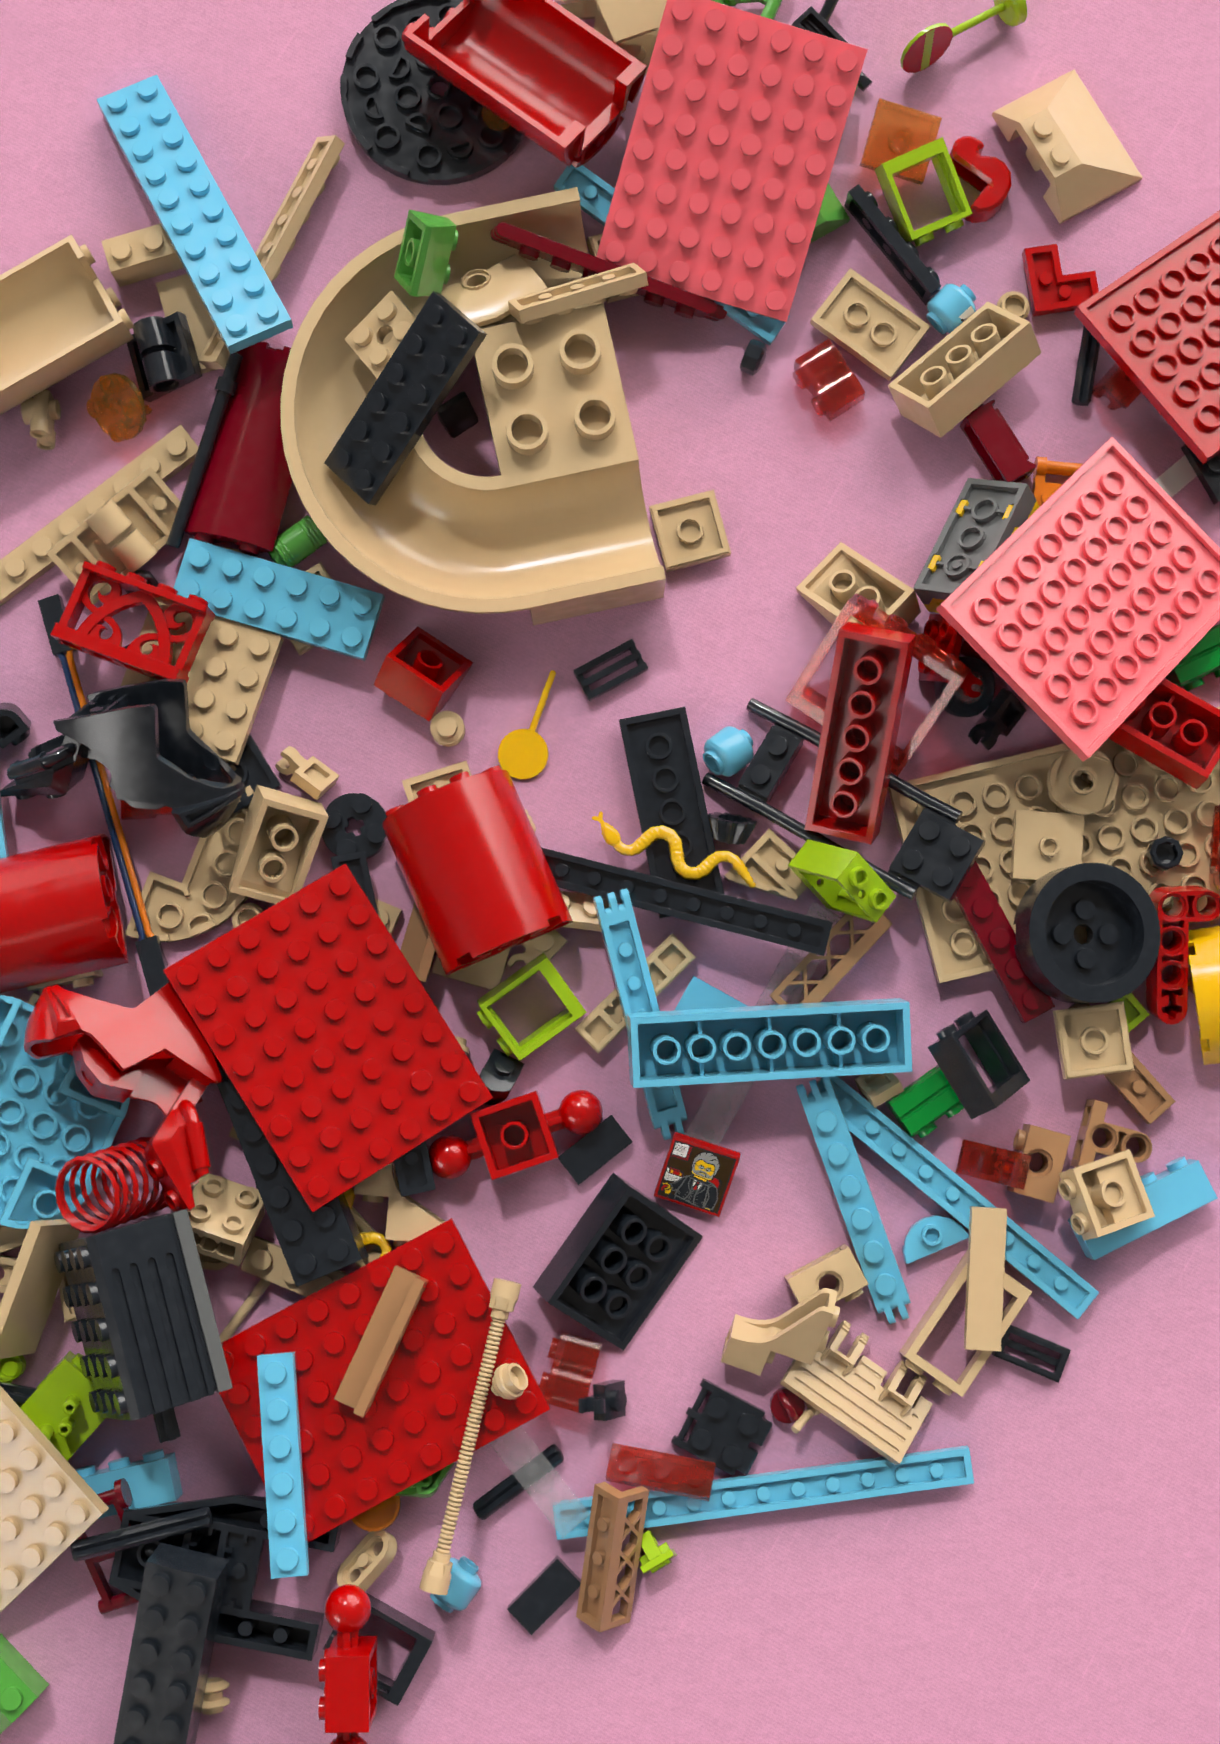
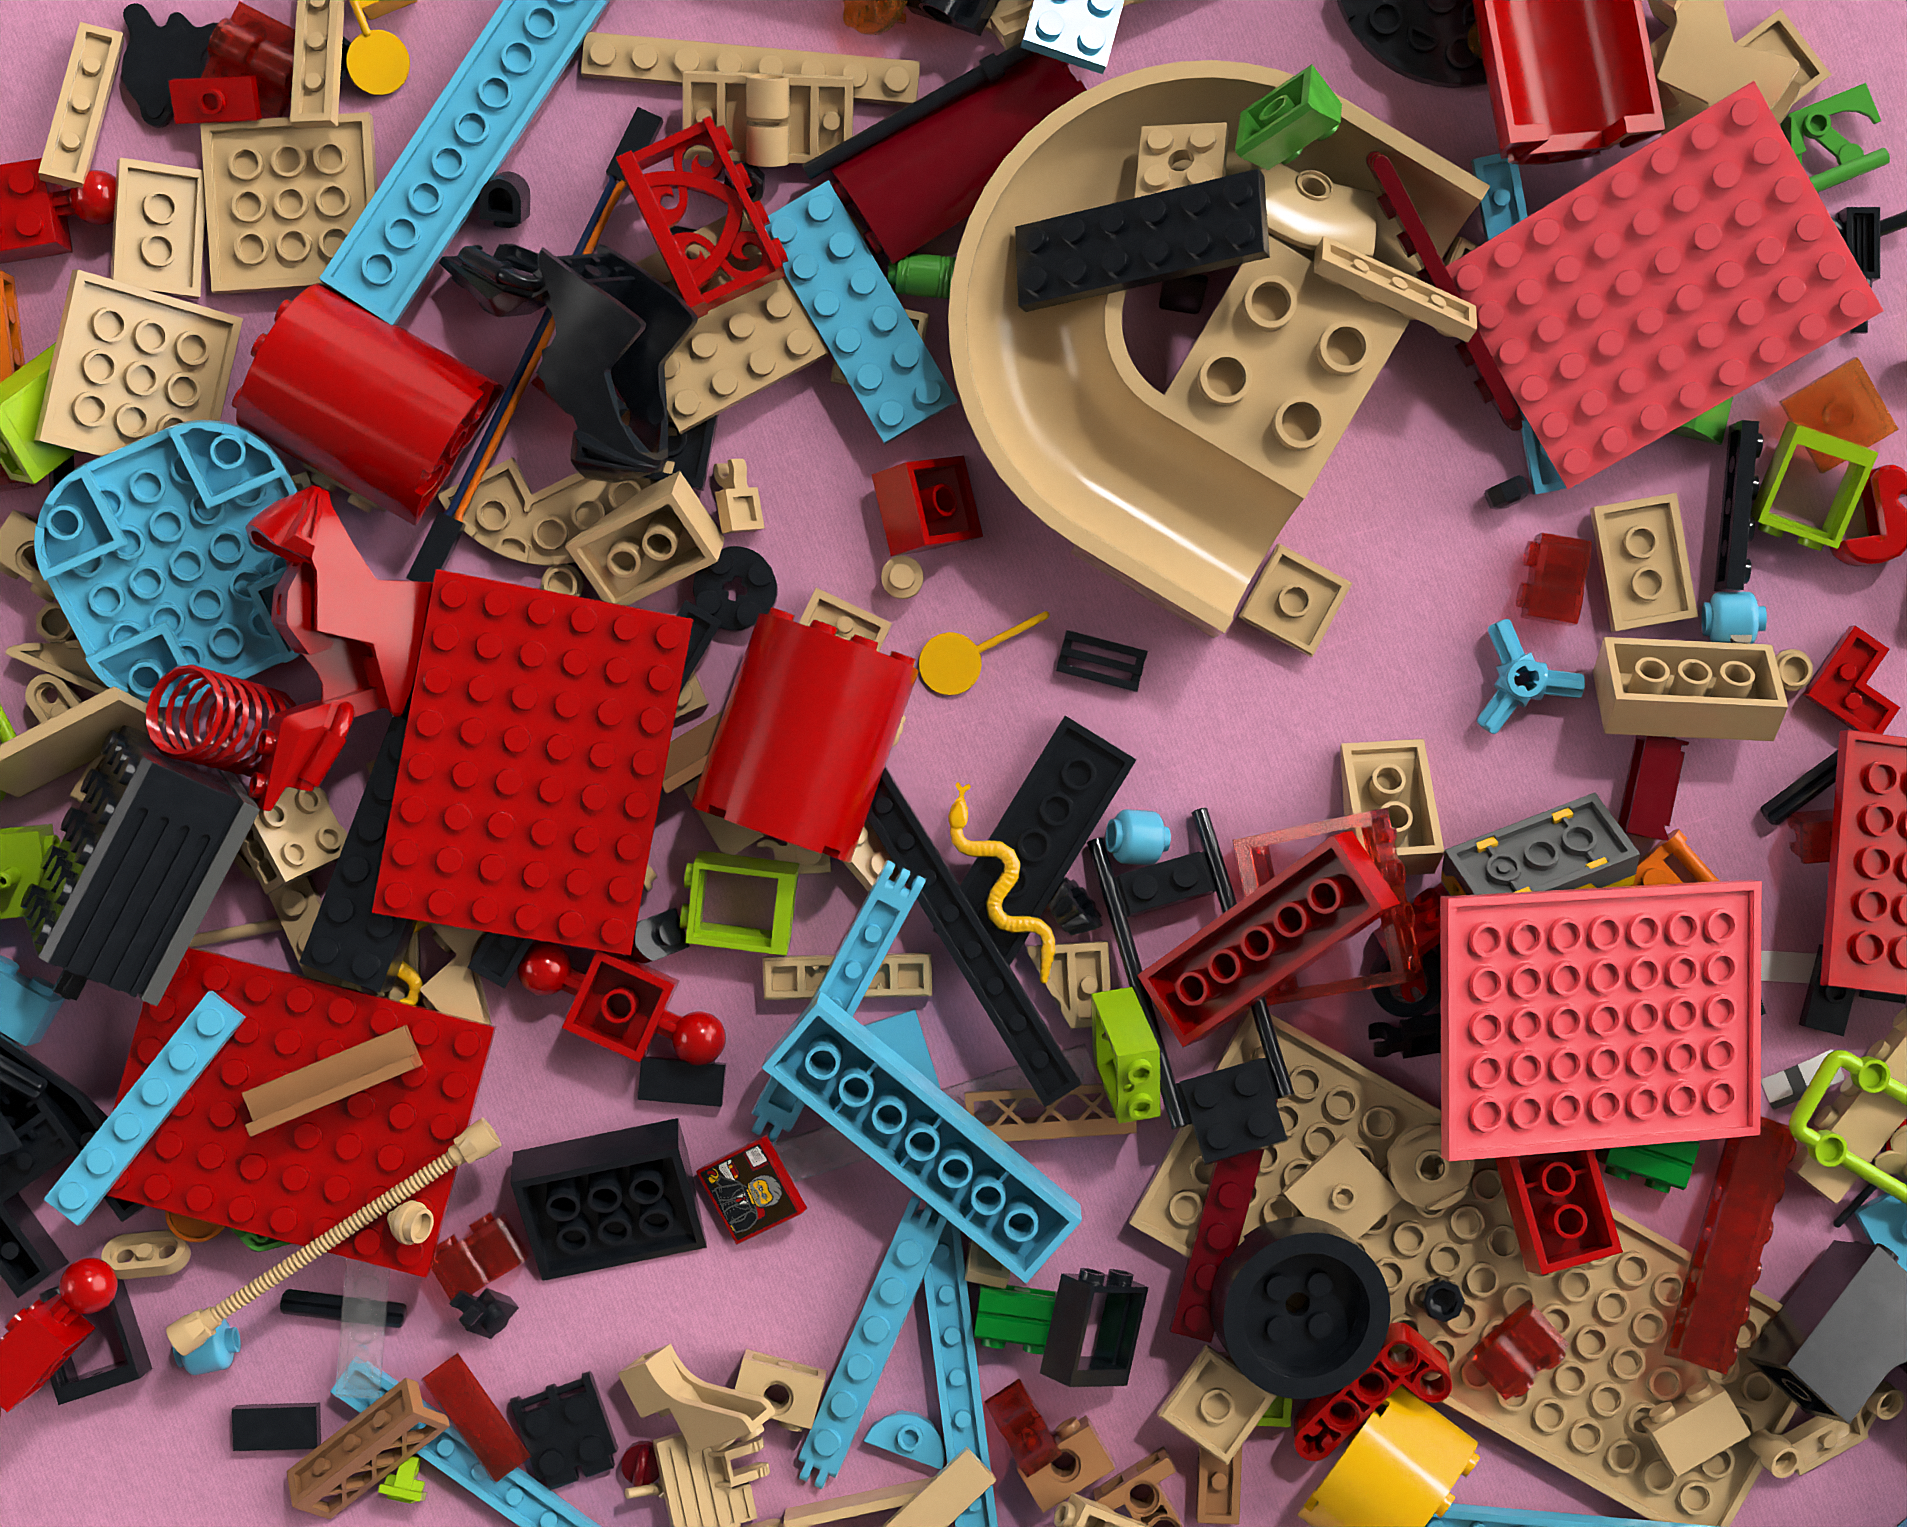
camera: 45 degrees right, 5 degrees up
none -> medium azure bush [1476,619,1585,734]

